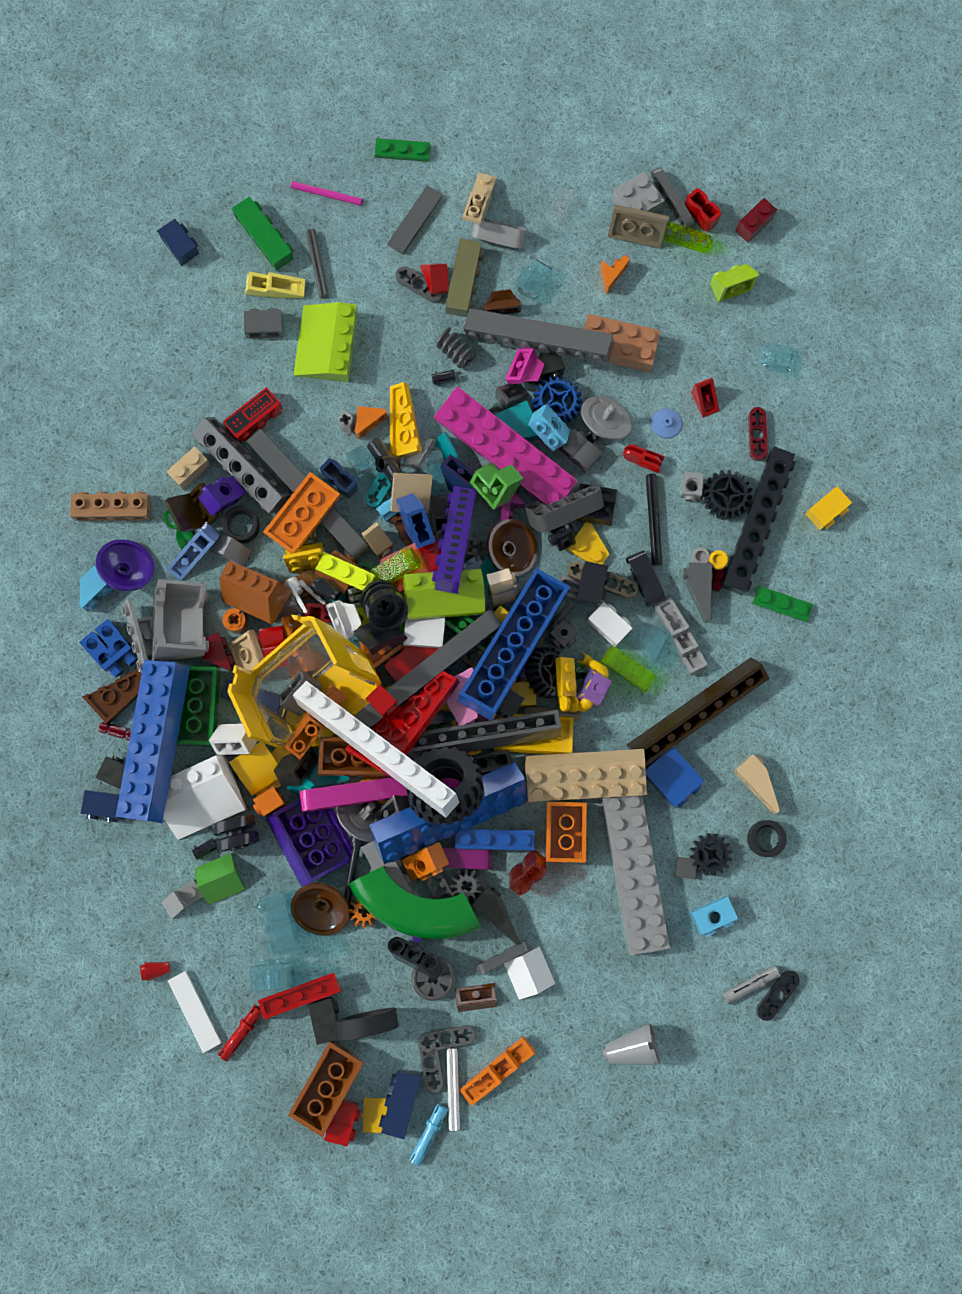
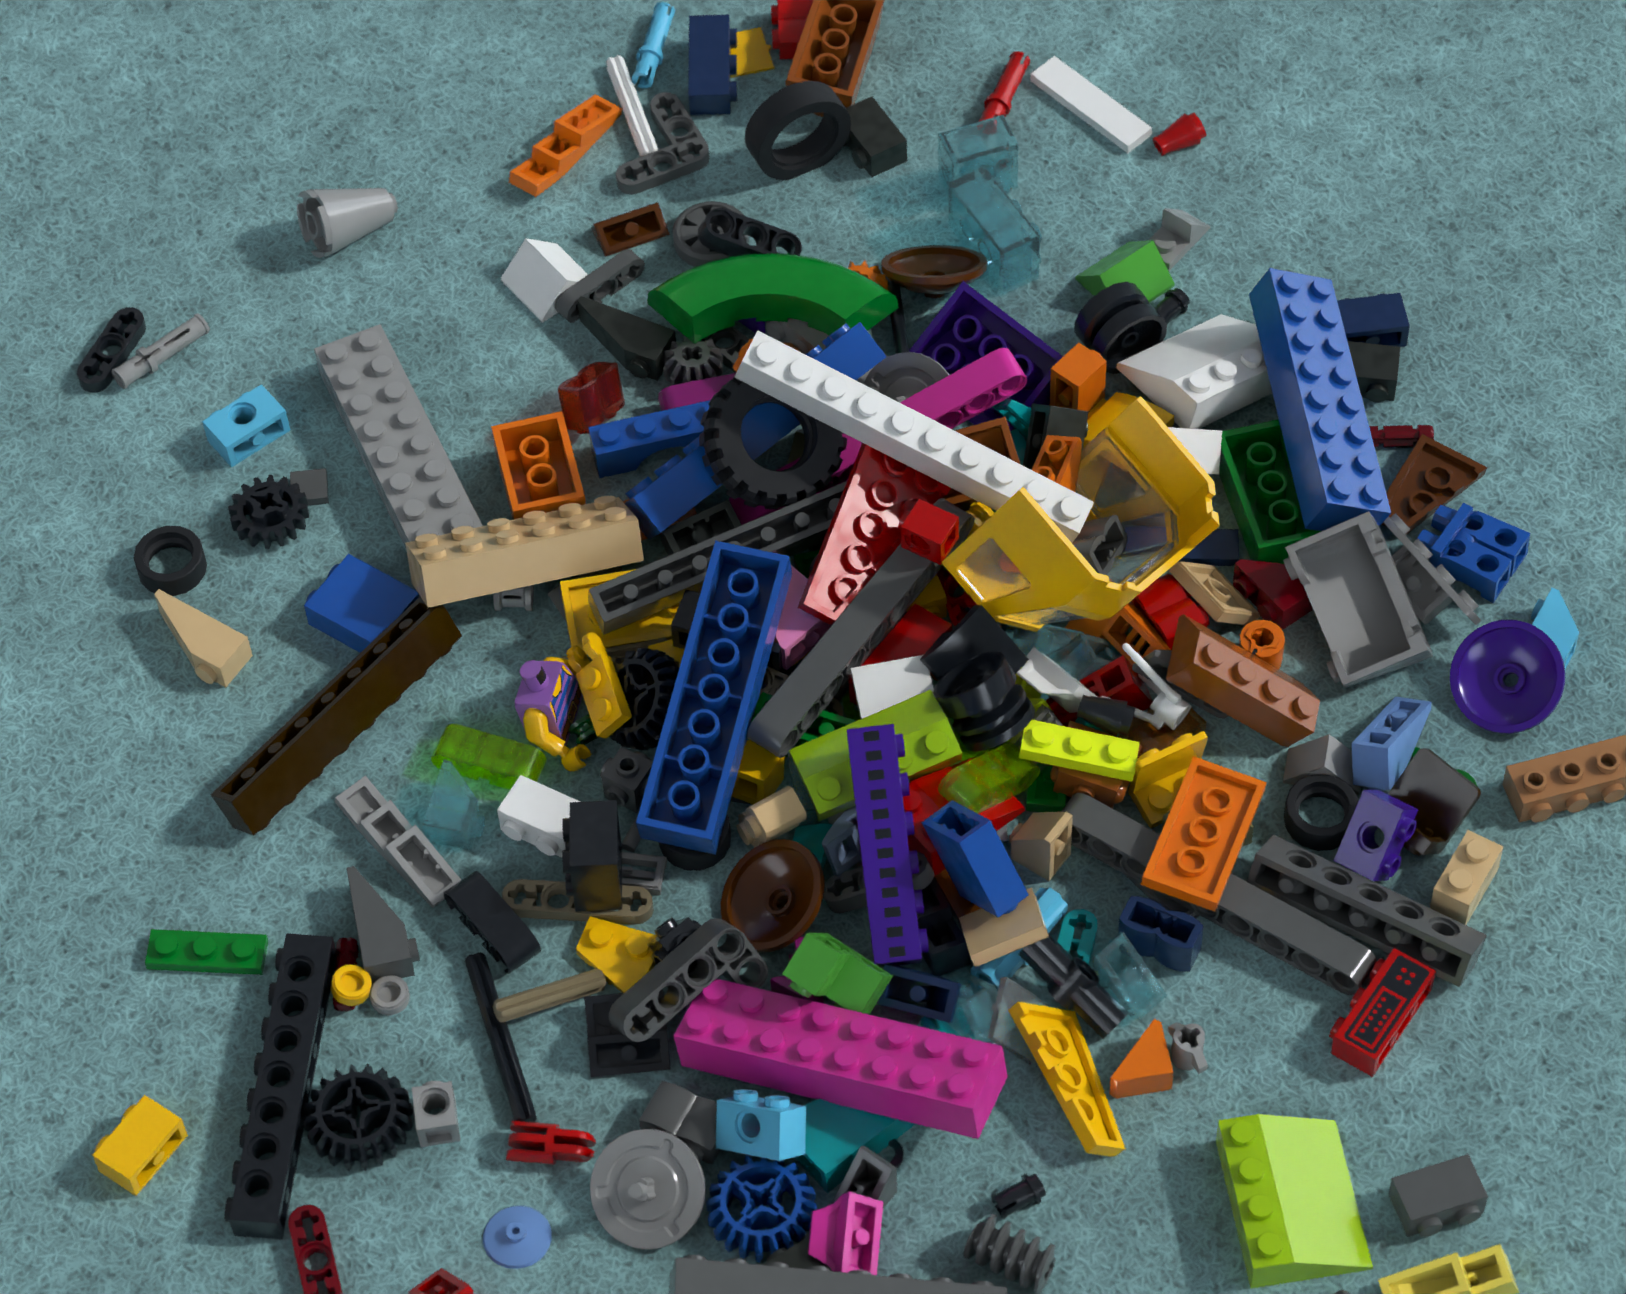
camera: 170 degrees right, 25 degrees down
red fence [258,972,343,1020] -> none
none -> dark tan axle [493,968,606,1022]

